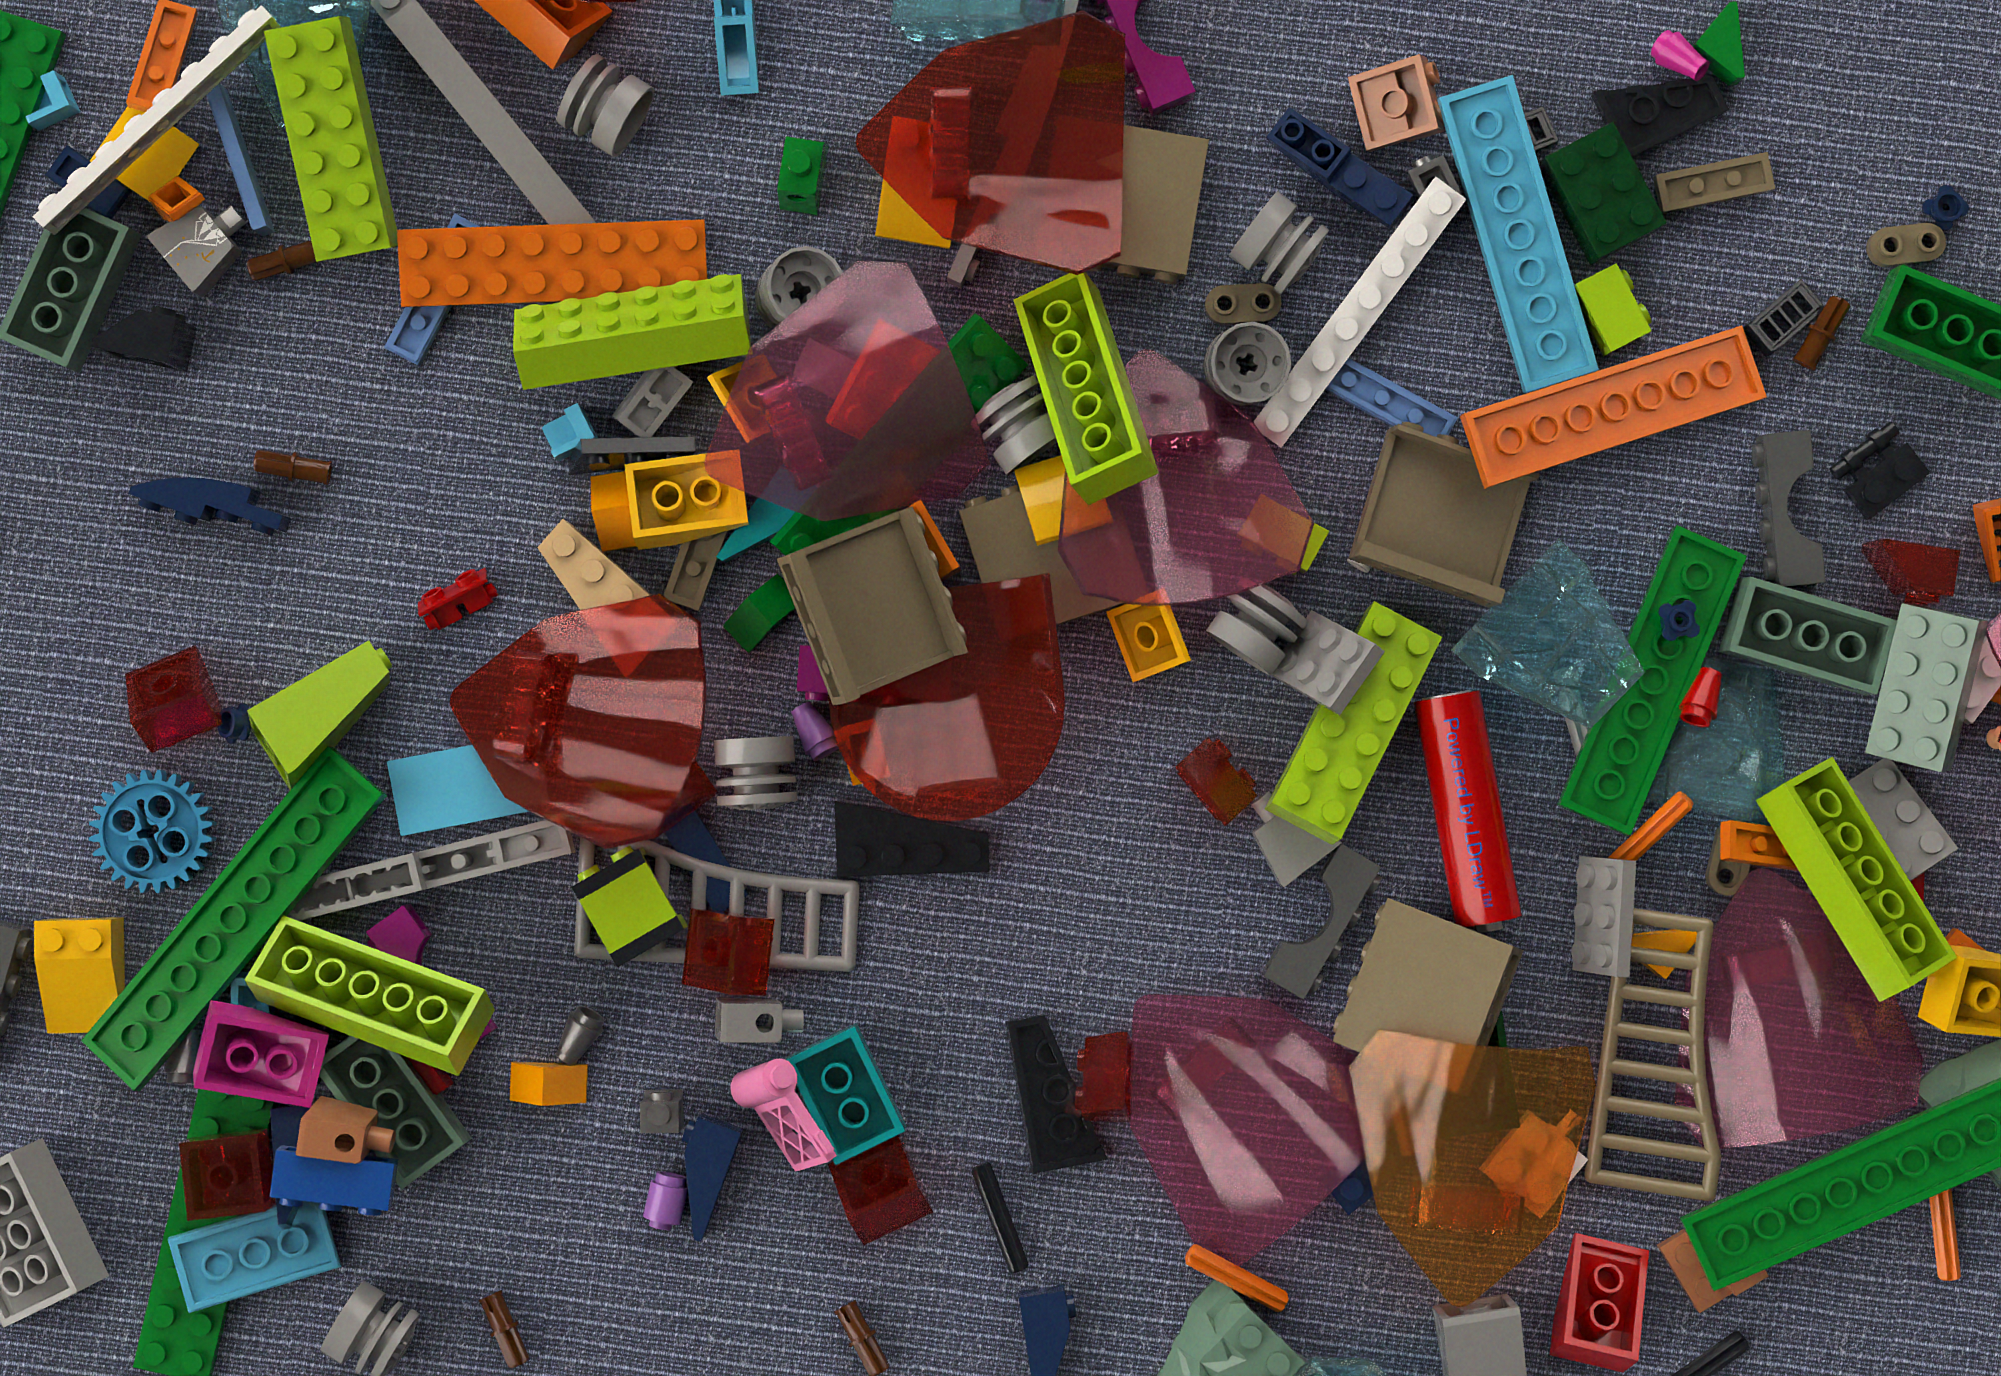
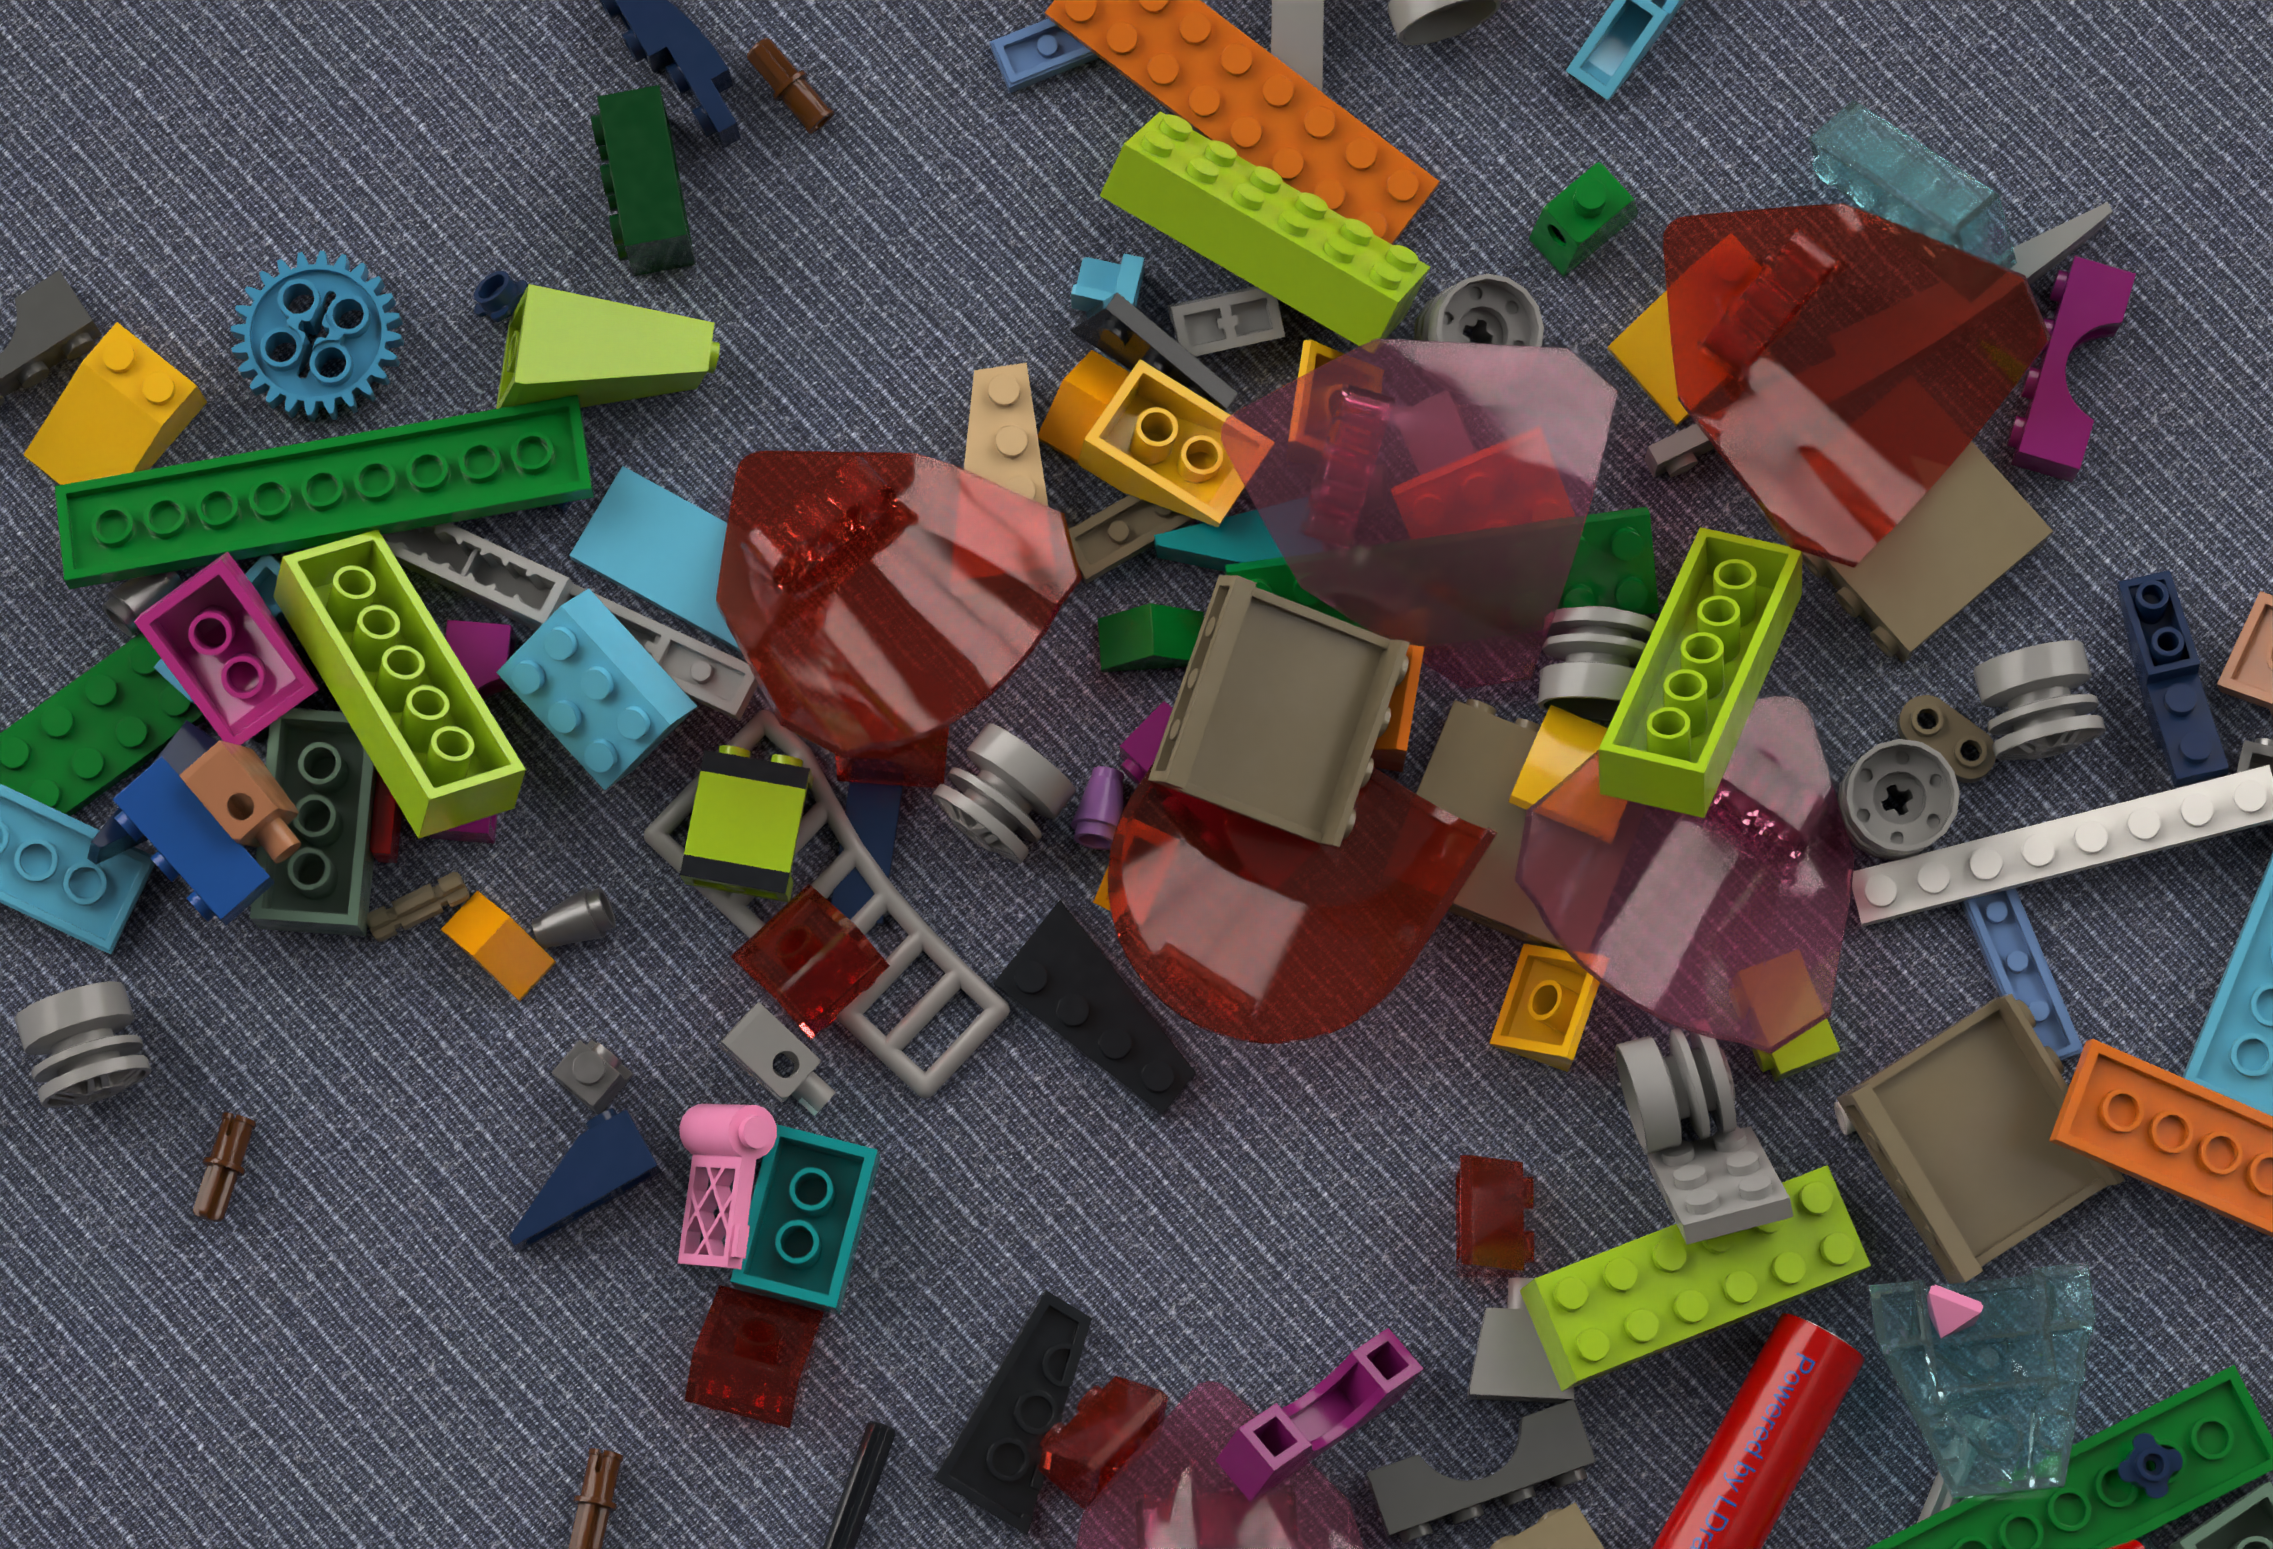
camera: 35 degrees right, 10 degrees down
clear red slope [125,645,222,753] -> none
clear red brick [179,1128,276,1221] -> none
red hinge [418,567,498,631] -> none
medium lavender brick [643,1171,688,1230] -> none
none -> dark tan axle [367,872,469,942]
none -> medium azure brick [496,588,697,790]
none -> dark green brick [591,85,696,276]
none -> magenta arch [1215,1328,1424,1502]
none -> bright pink slope [1923,1285,1984,1339]

